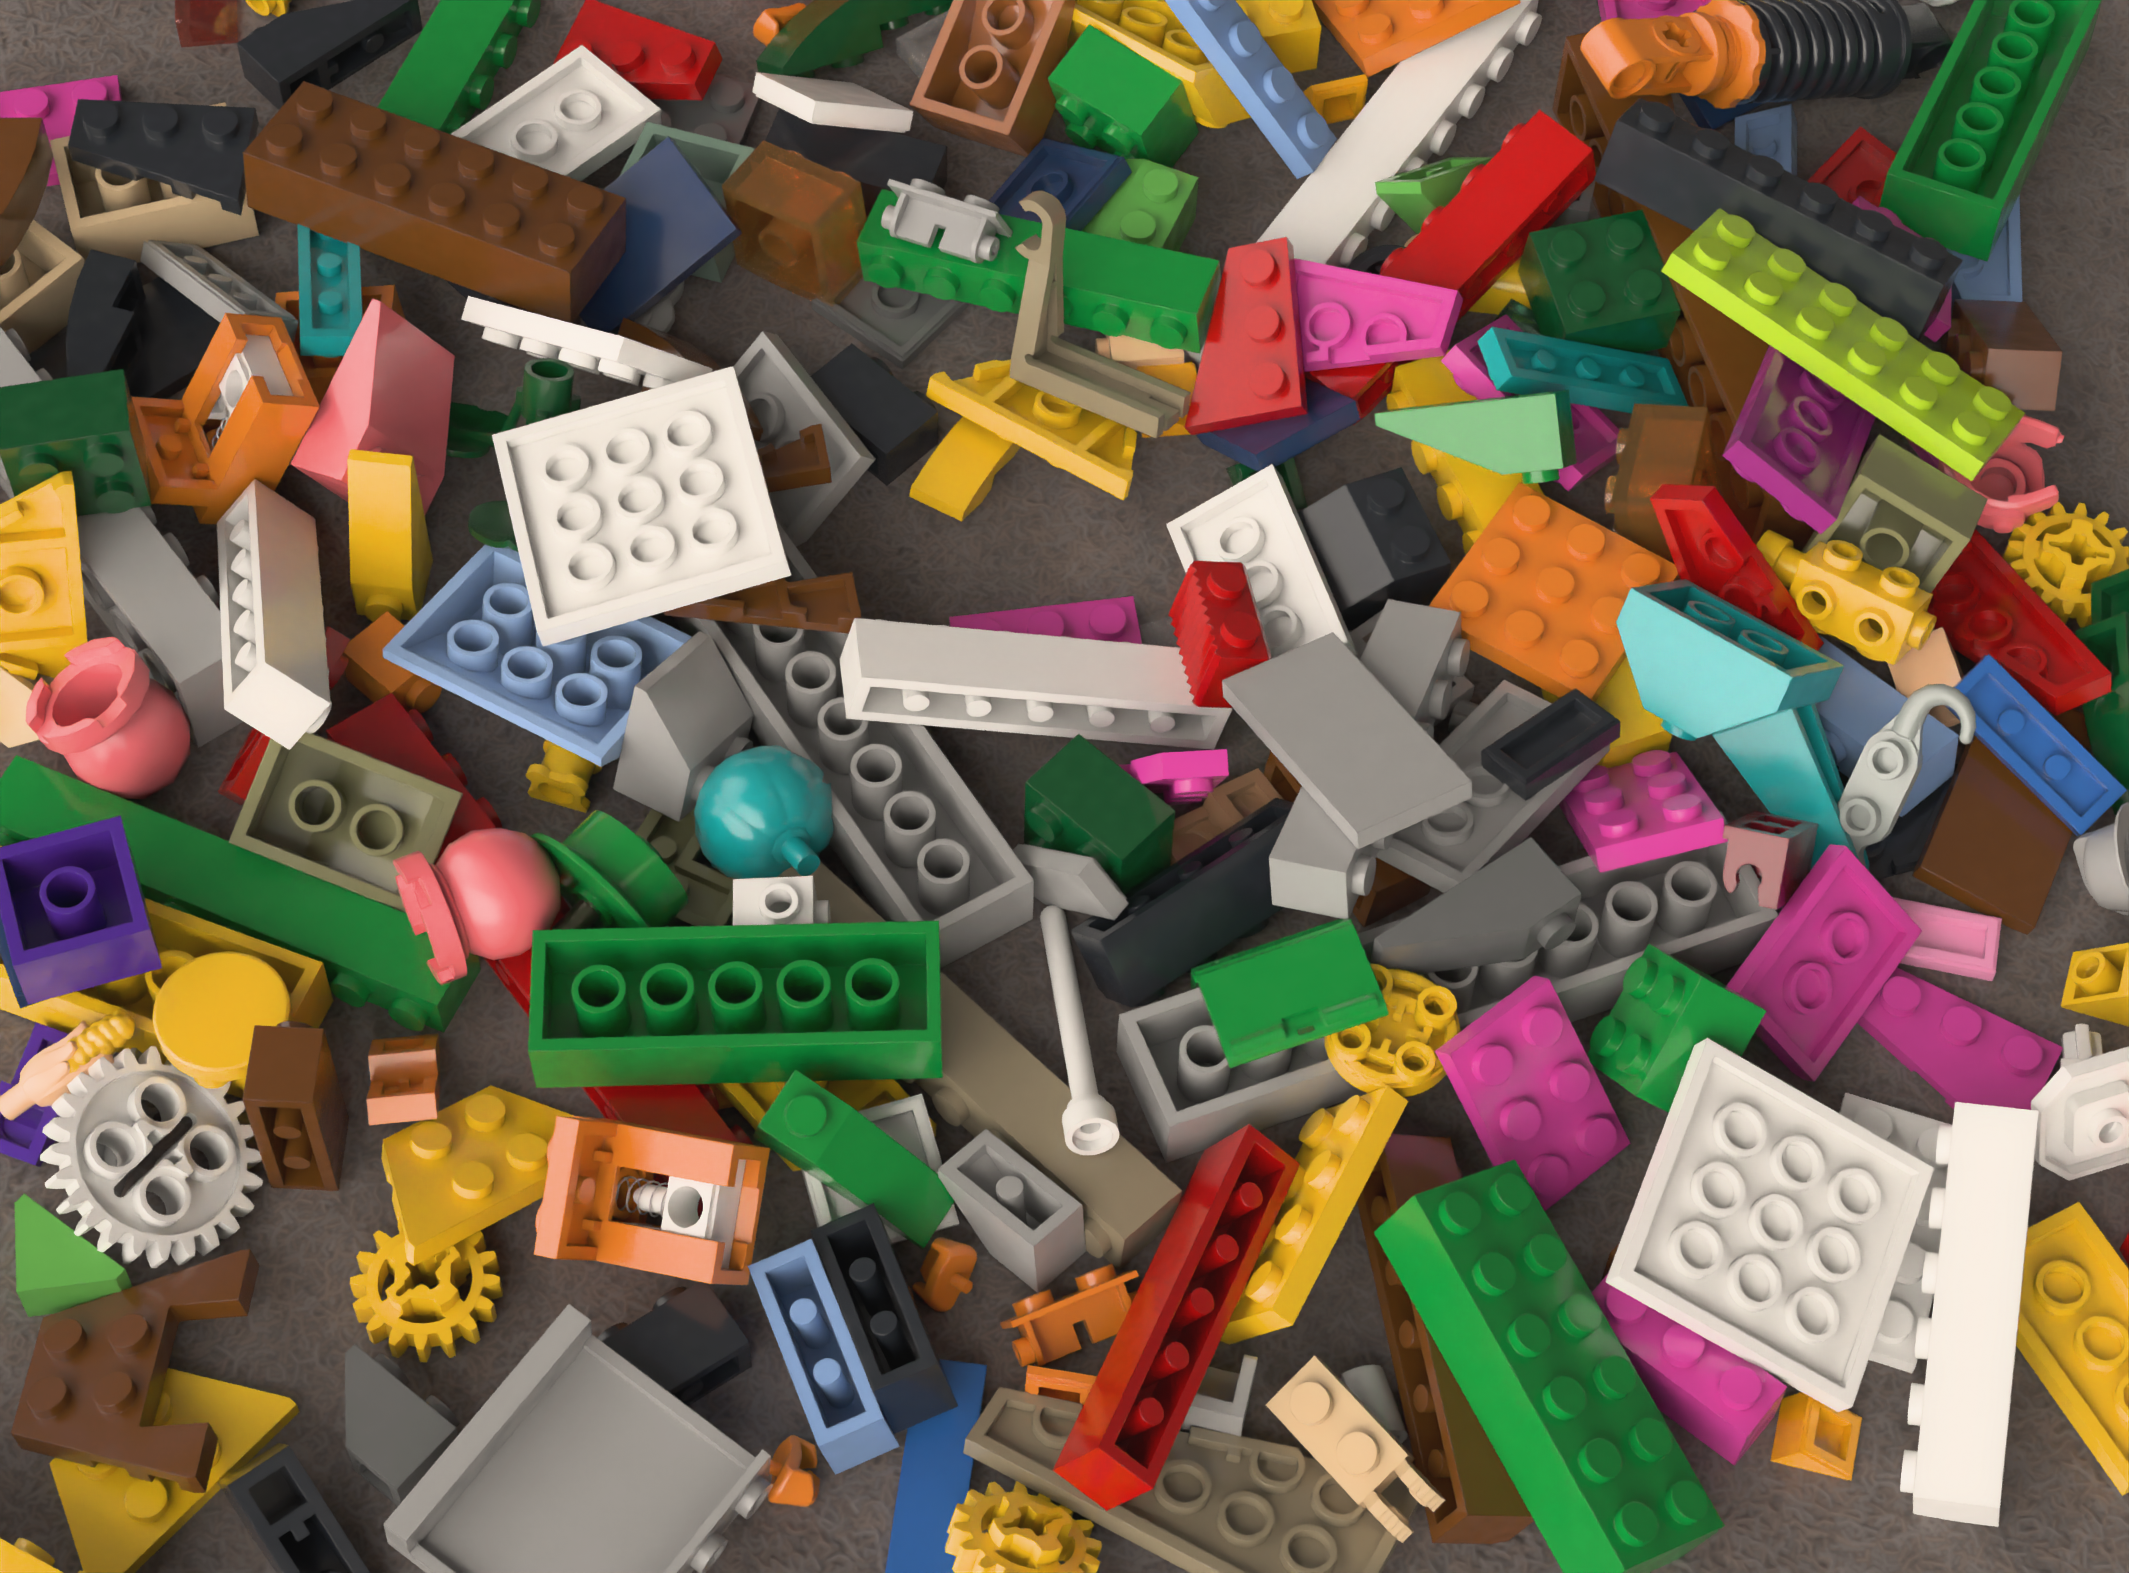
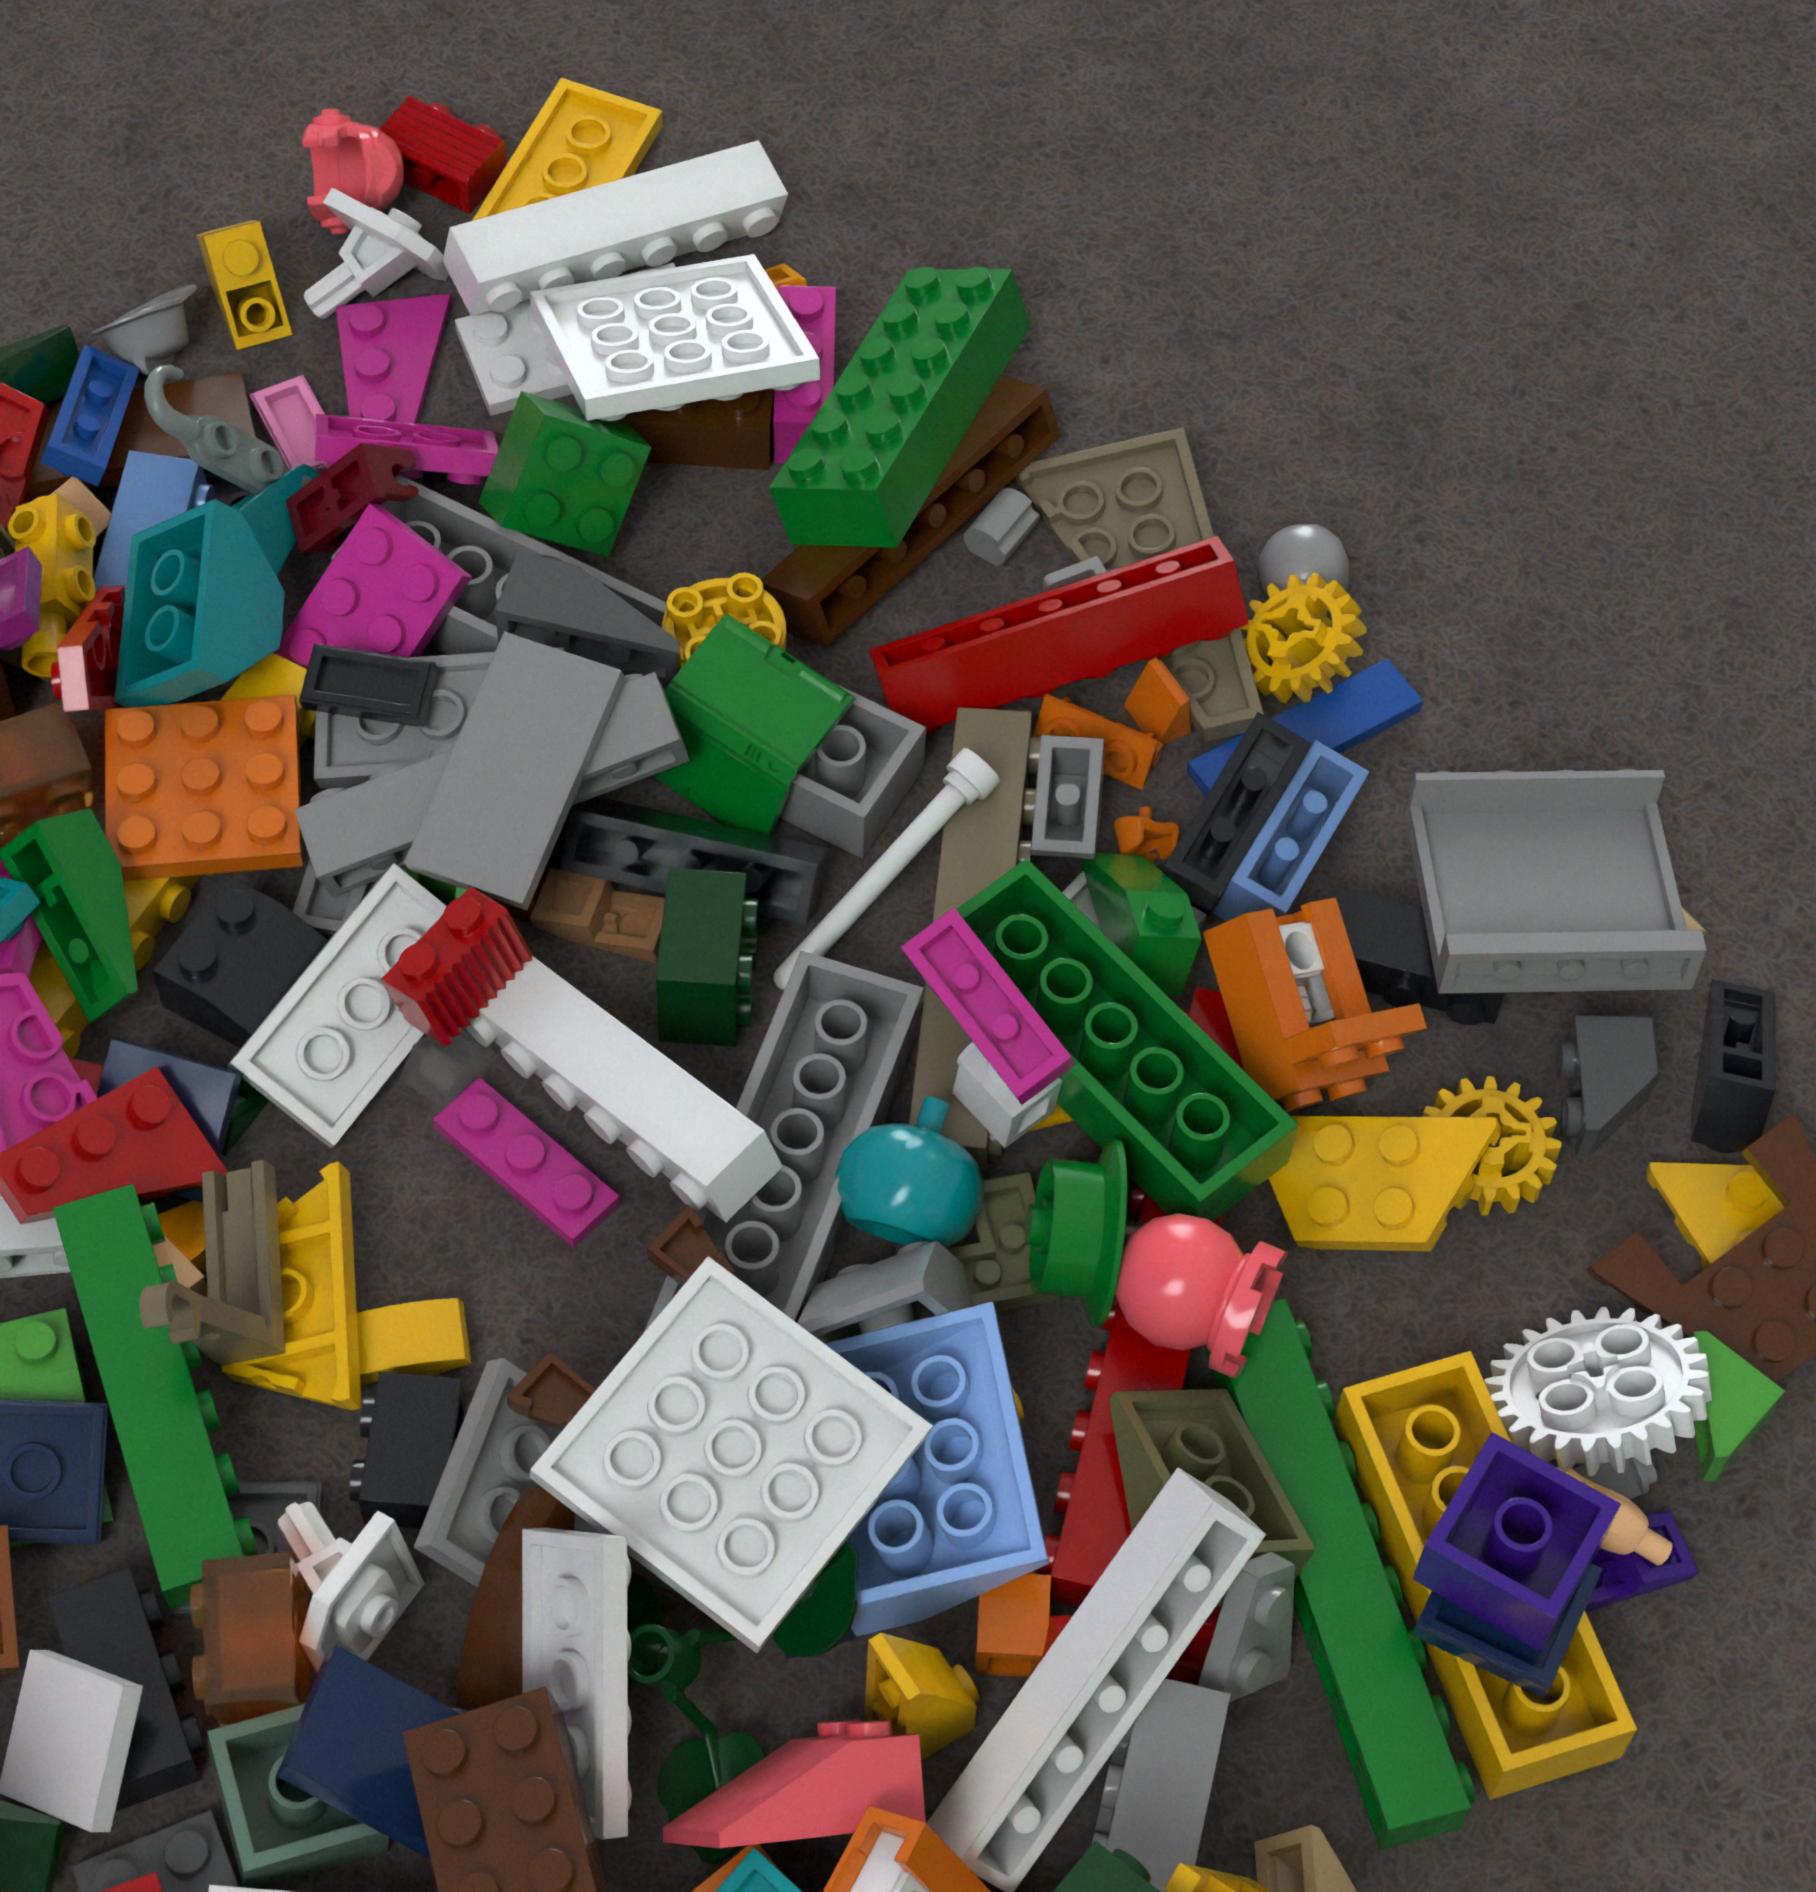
camera: 130 degrees left, 0 degrees up
coral tile [26,637,190,799] -> none
yellow tile [153,951,293,1088] -> none
reddish brown brick [242,1021,349,1191] -> none
orange slope [366,1033,440,1125] -> none
orange piece [767,1435,820,1507] -> none
light grey hinge [881,179,1013,264] -> none
light grey tile [1013,844,1129,920] -> none
dark pink wing [1119,749,1229,805] -> none
yellow plate [1220,1086,1408,1345] -> none
tan hinge [1266,1355,1445,1543] -> none
dark pink plate [1435,976,1631,1211] -> none
none -> white piece [278,1501,425,1673]
none -> dark pink plate [901,907,1076,1105]
none -> light grey wing [1197,1552,1295,1703]

